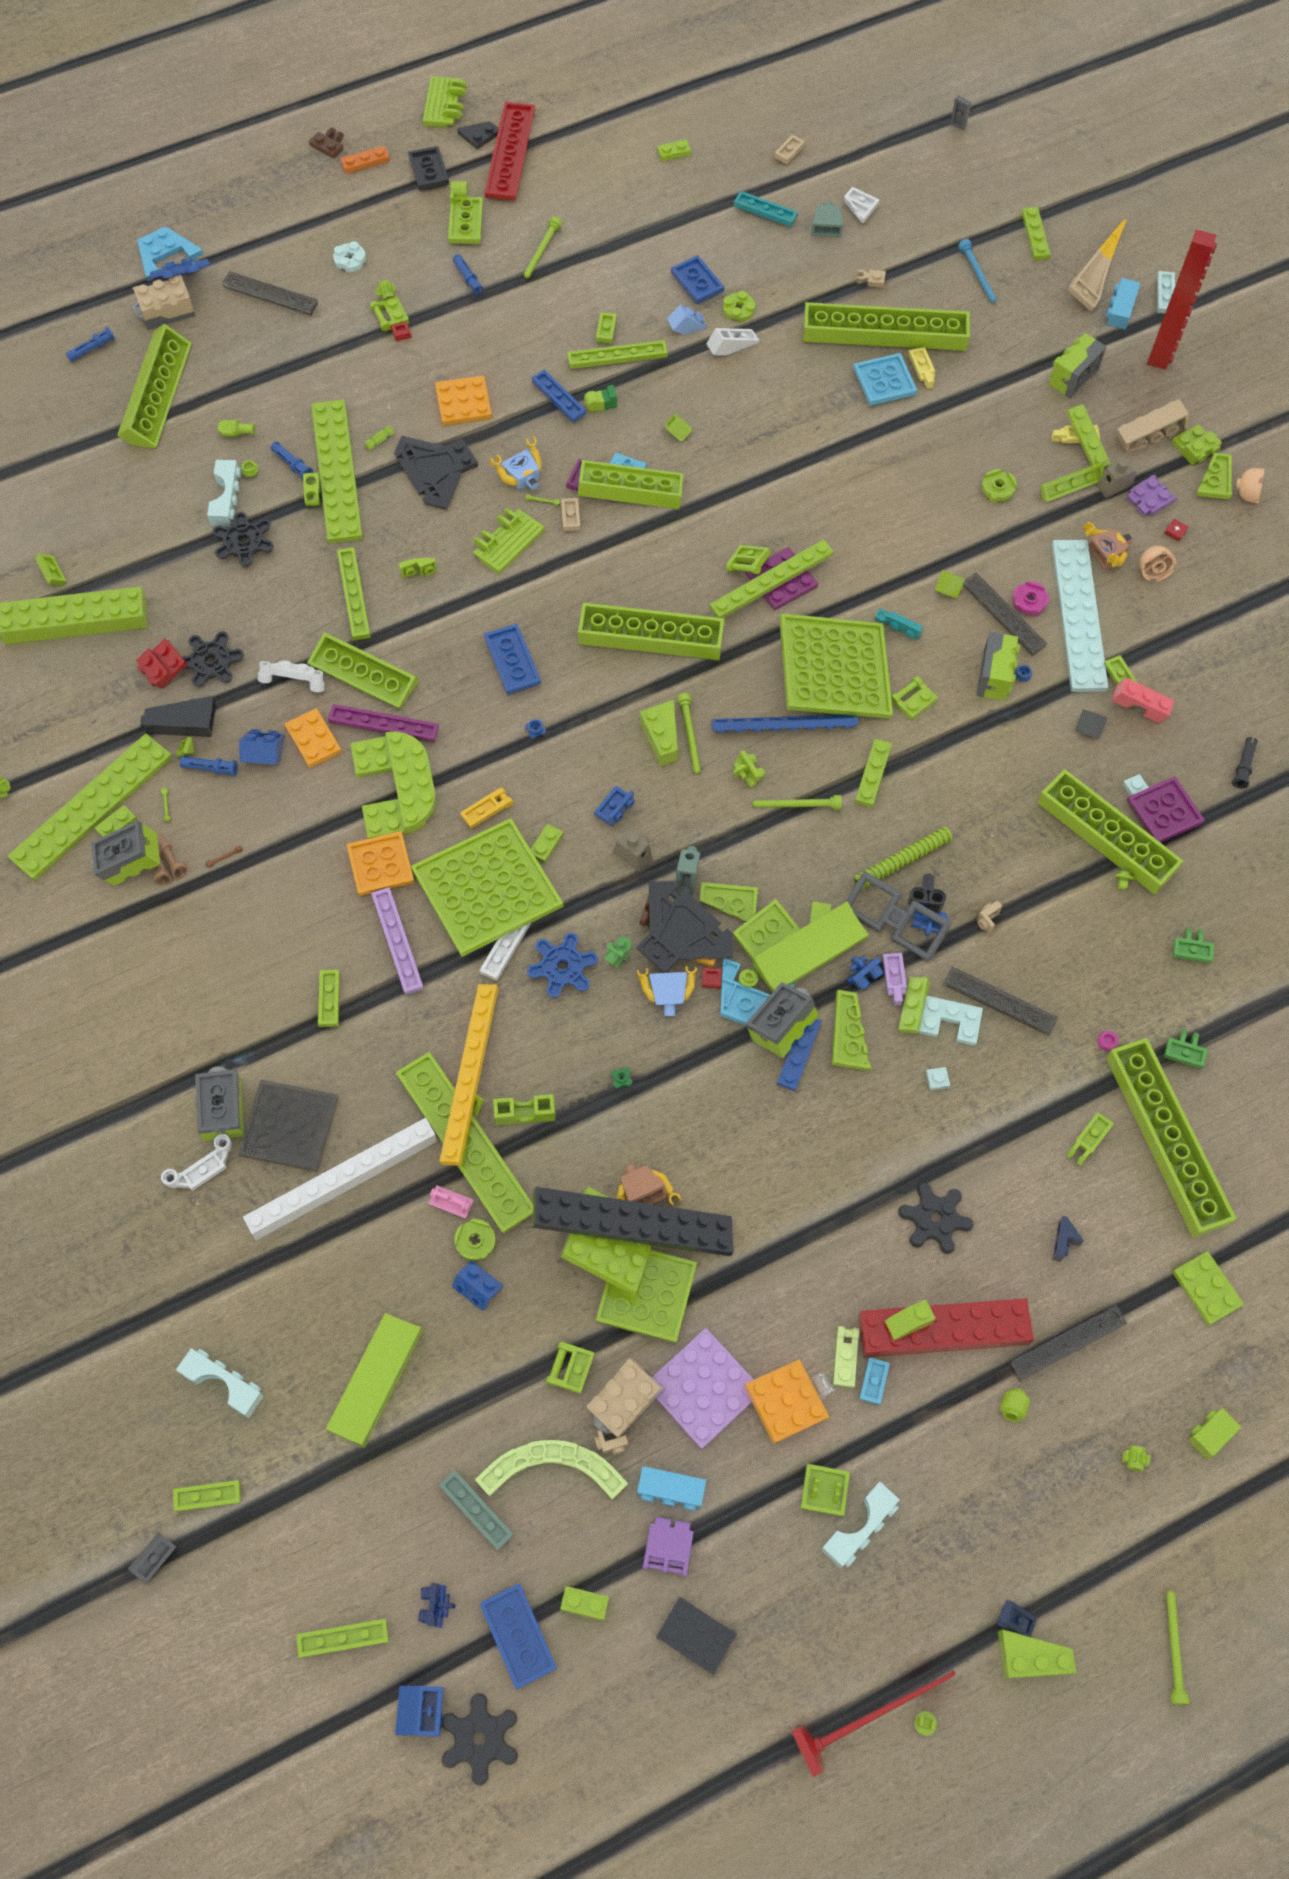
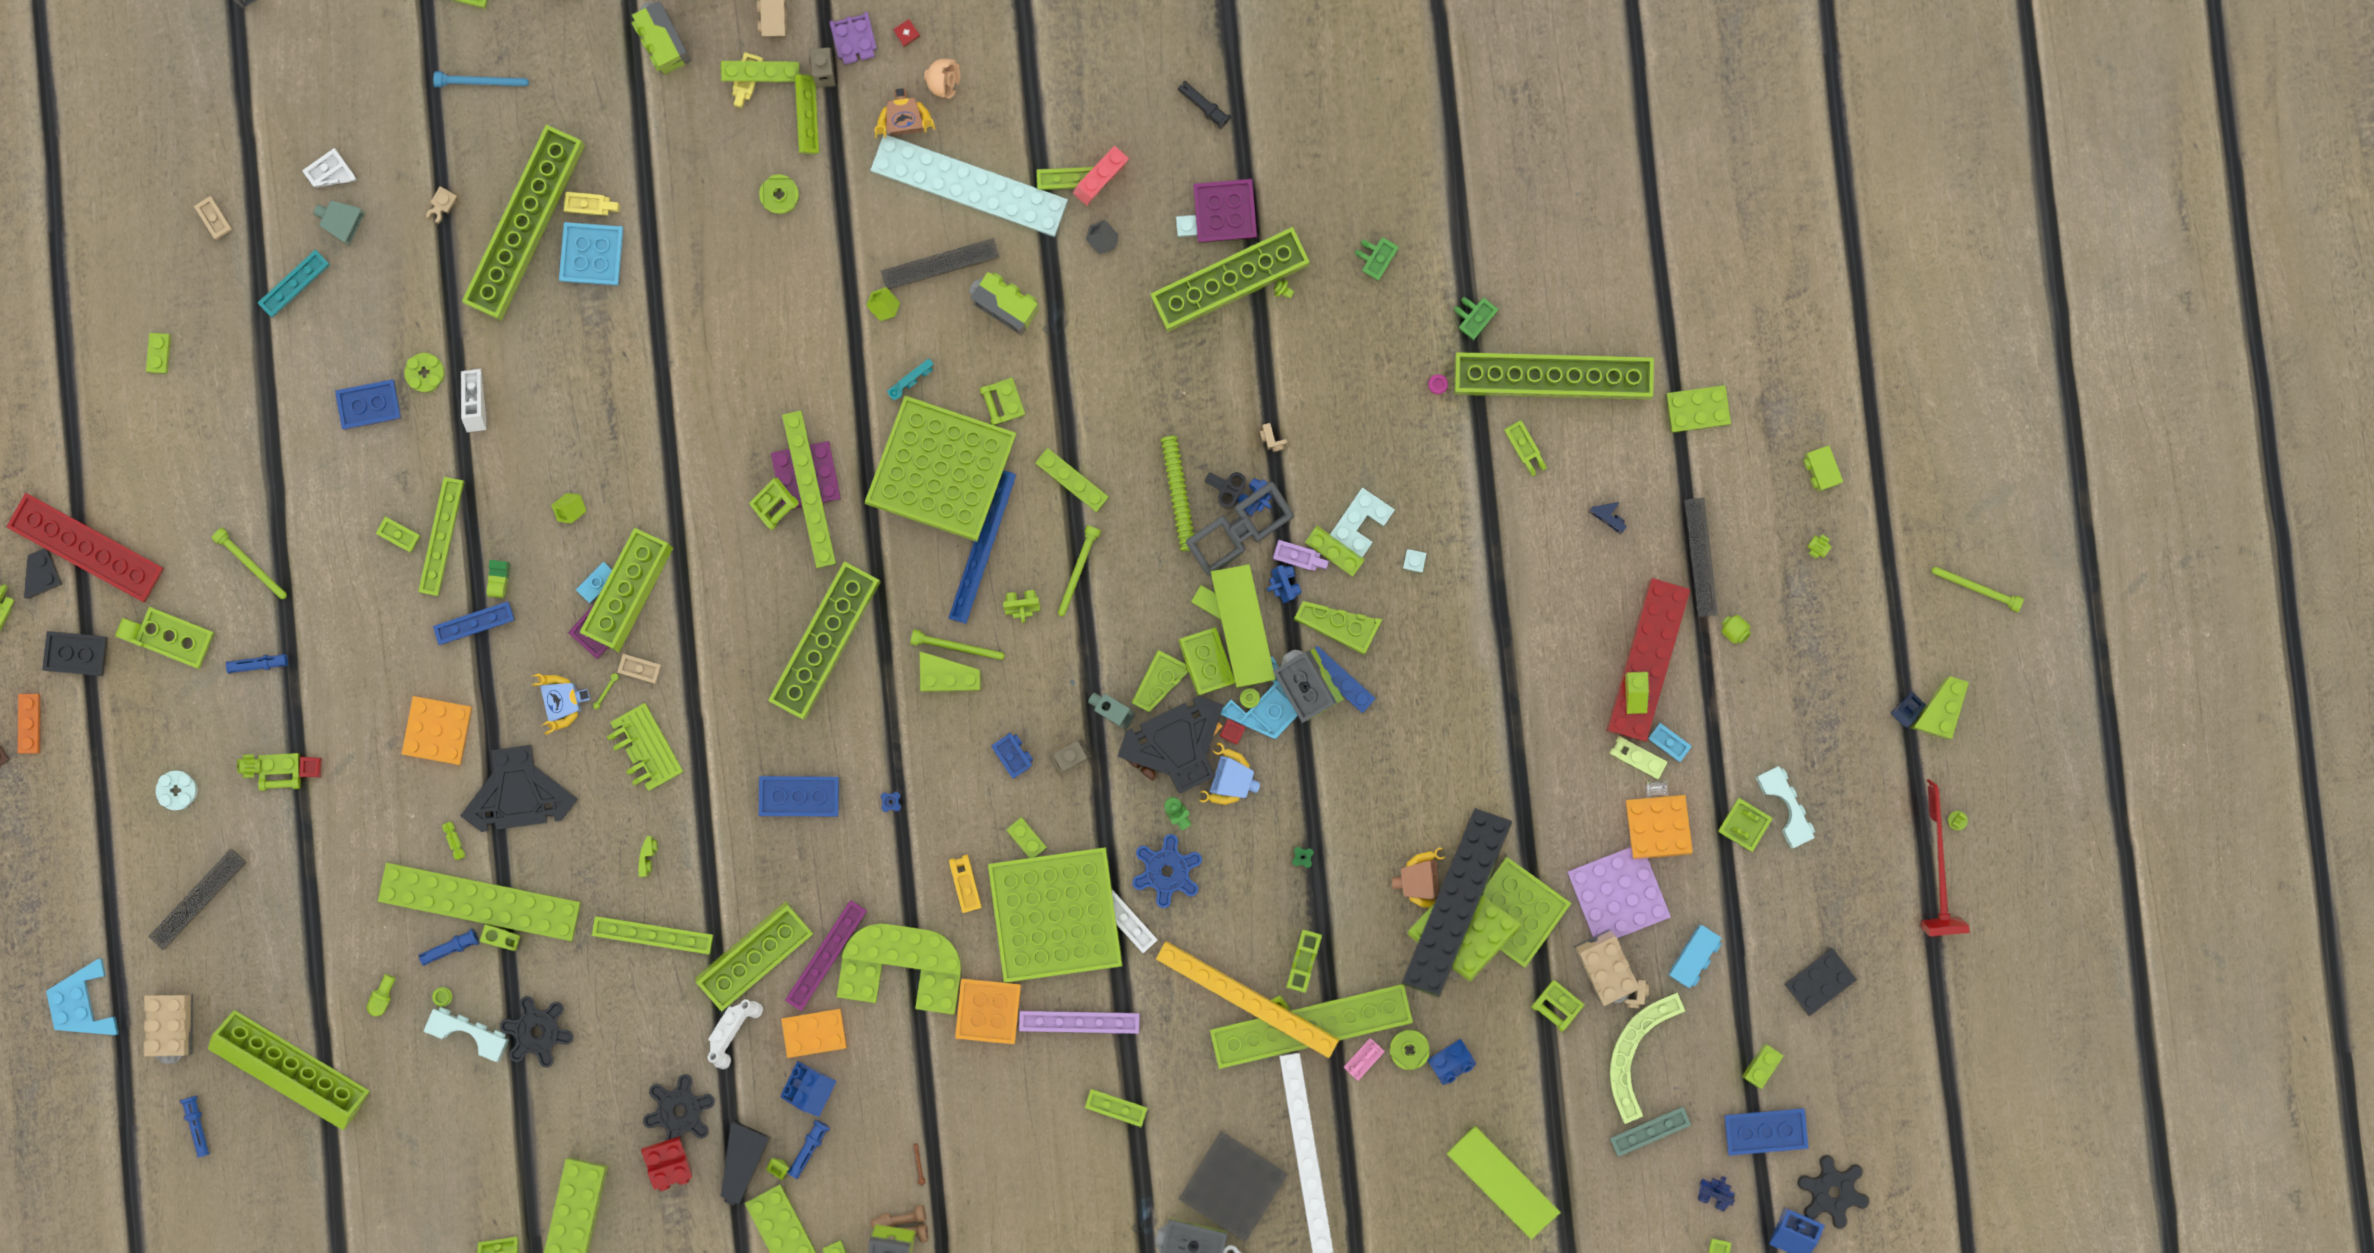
camera: 65 degrees left, 20 degrees up
blue plate [150,258,211,278] -> none
lime hinge [161,788,171,822] -> none
medium lavender plate [643,1517,694,1577] -> none
light blue slope [667,305,707,335] -> none
black plate [898,1183,974,1254] -> none
clear smoke plate [943,966,1058,1036] -> none
dark pink plate [1013,581,1049,616] -> none
blue plate [1014,665,1032,682] -> none

